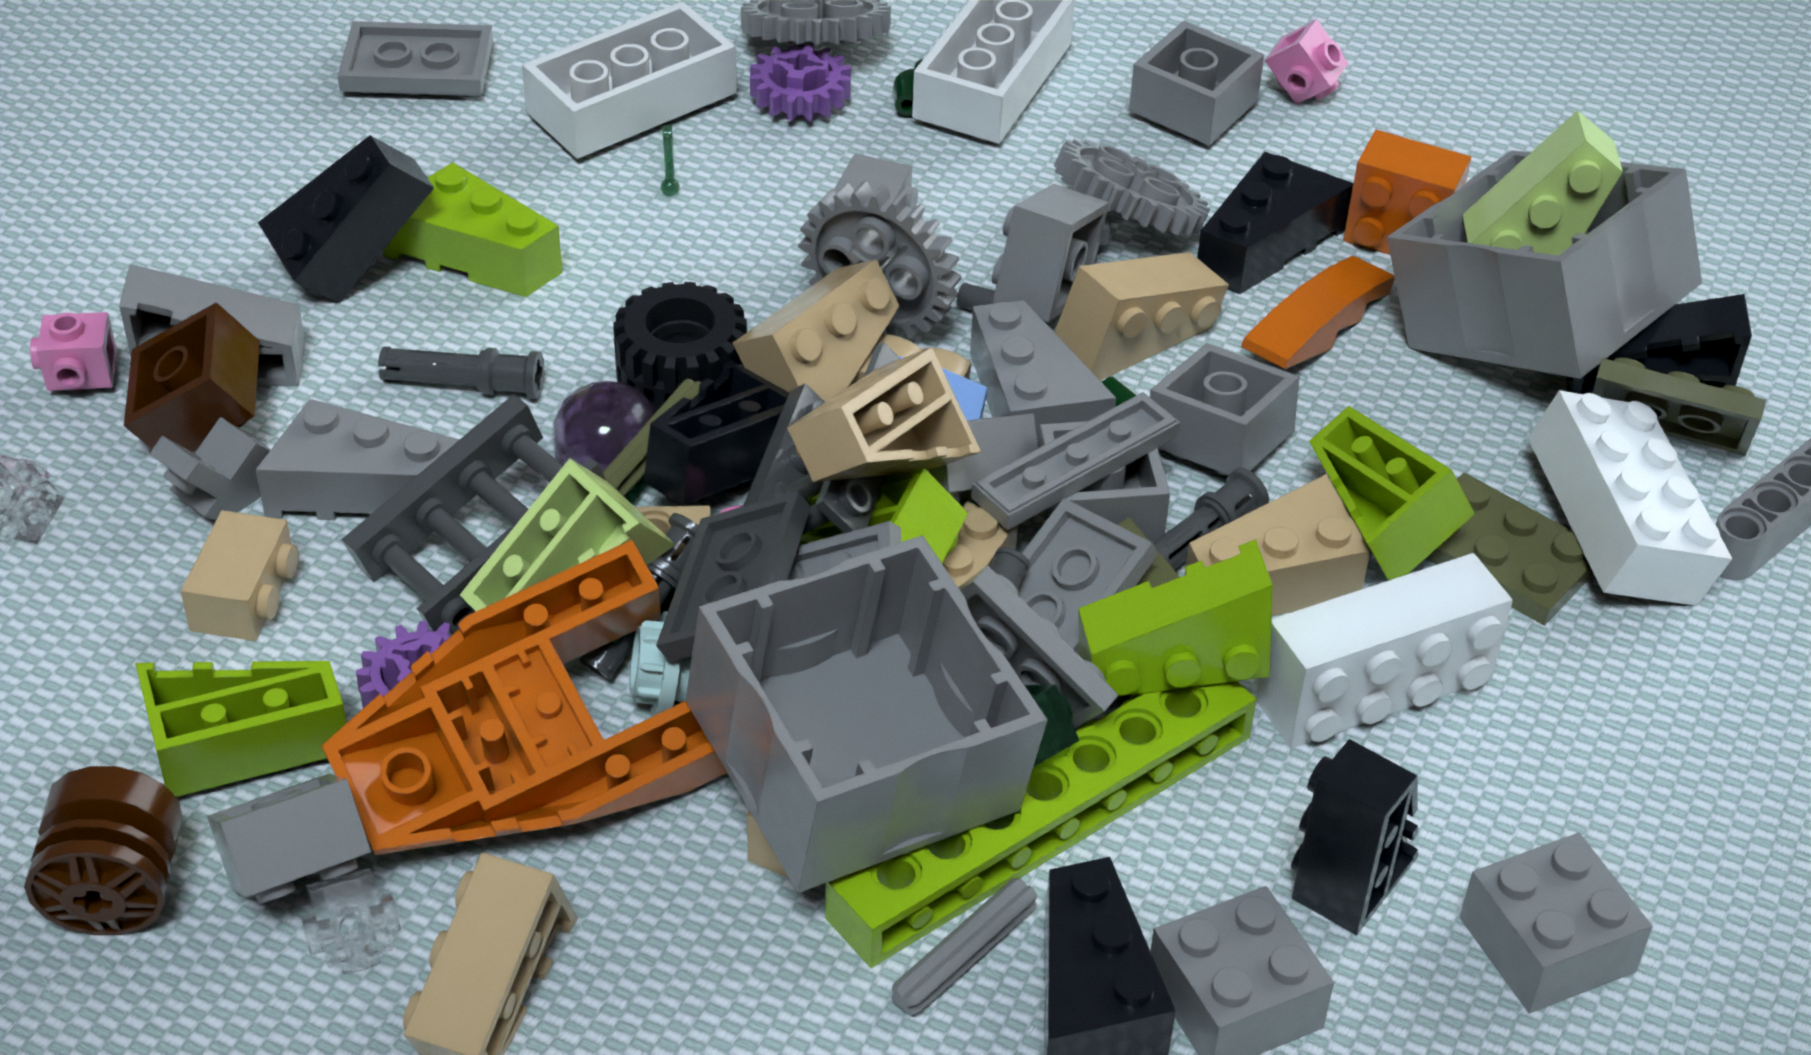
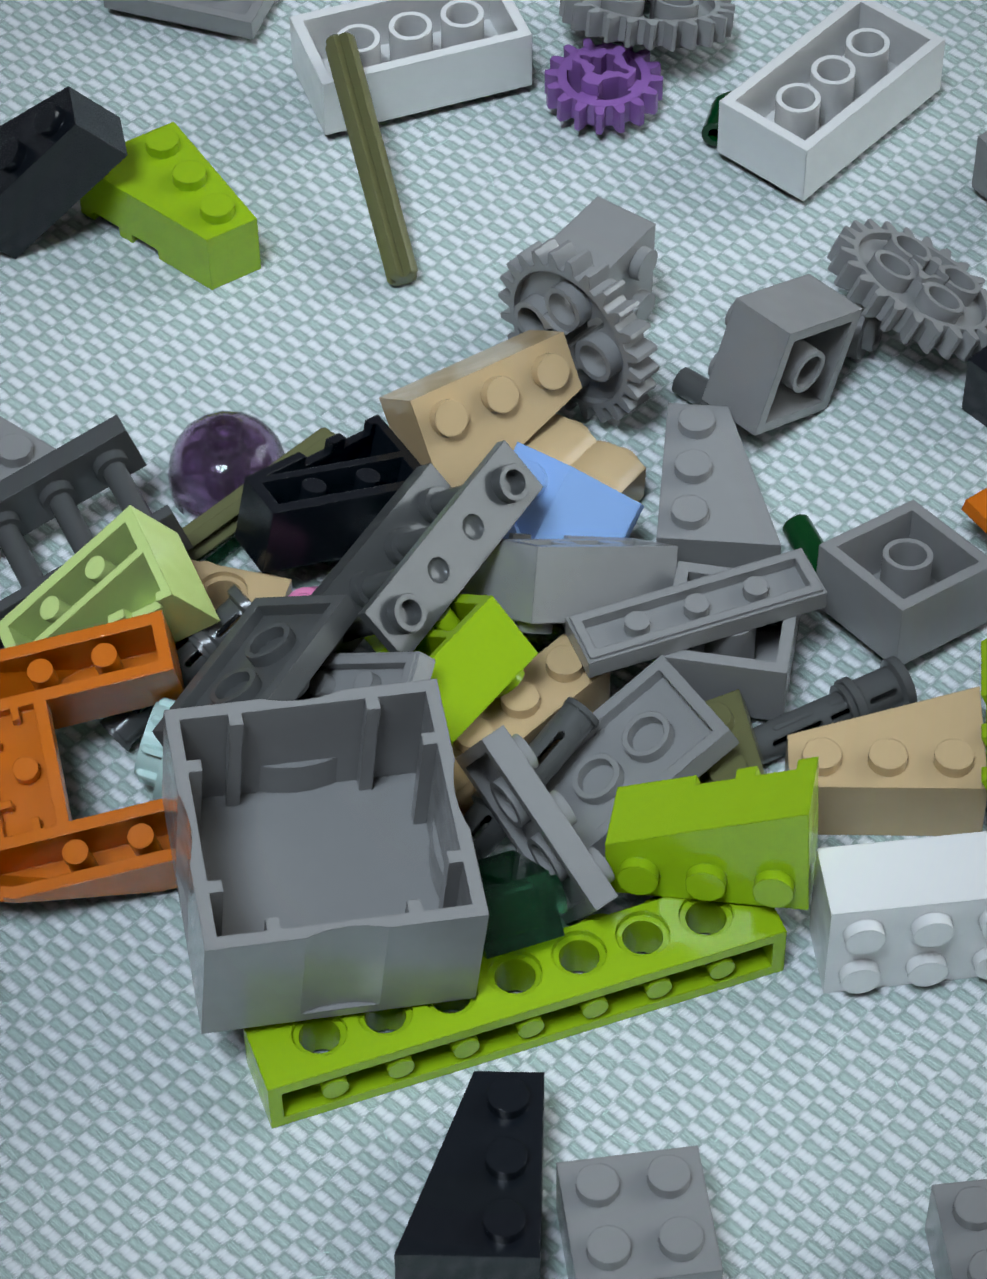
camera: 20 degrees right, 5 degrees up
dark grey pin [378,346,544,399] -> none
black tyre [613,281,747,412] -> none
clear green hinge [660,125,680,197] -> none
tan wedge [787,347,981,482] -> none
light grey axle [891,878,1037,1016] -> none
tan wedge [1055,252,1229,381] -> none
black wedge [1291,739,1418,936] -> none
none -> olive axle [325,32,418,286]

